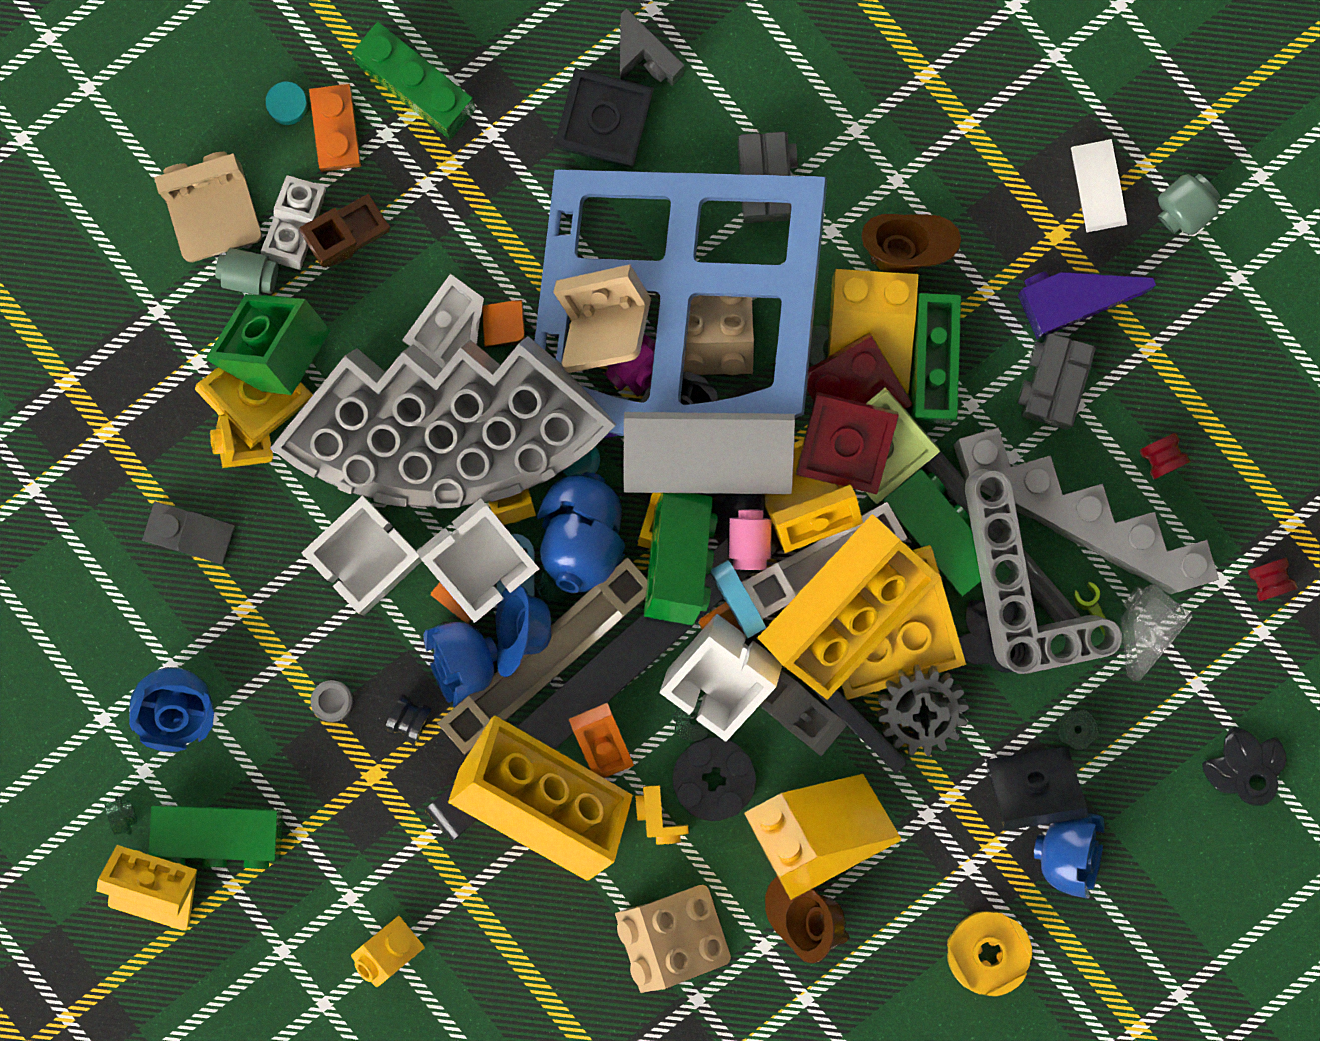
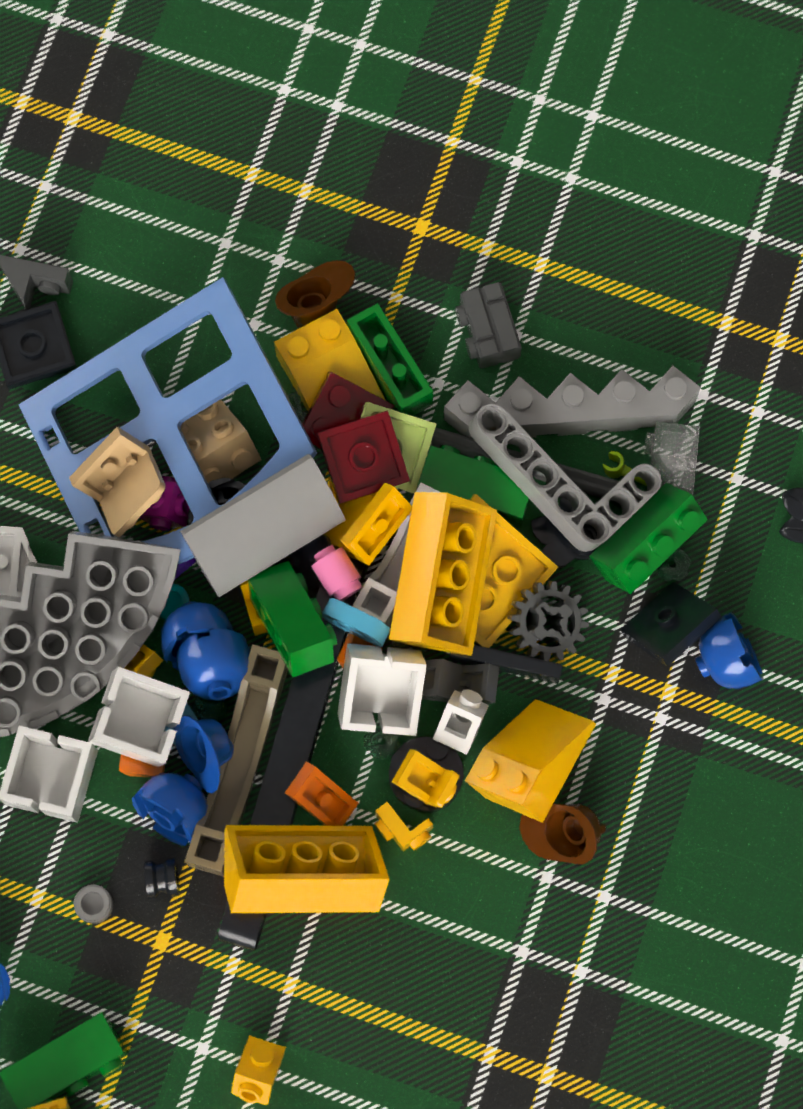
camera: 30 degrees left, 10 degrees down
orange slope [482,300,525,347] -> none
tan bracket [615,885,731,993] -> none
dark grey brick [738,132,798,224] -> none
yellow plate [947,911,1032,996] -> none
dark purple slope [1018,271,1156,339] -> none
white slope [1071,139,1127,232] -> none
dark red wheel [1139,432,1191,480] -> none
sand green head [1158,174,1221,235] -> none
dark red wheel [1247,557,1298,601] -> none
none -> yellow bracket [392,749,460,808]
none -> white brick [433,690,489,755]
none -> green brick [589,482,708,594]

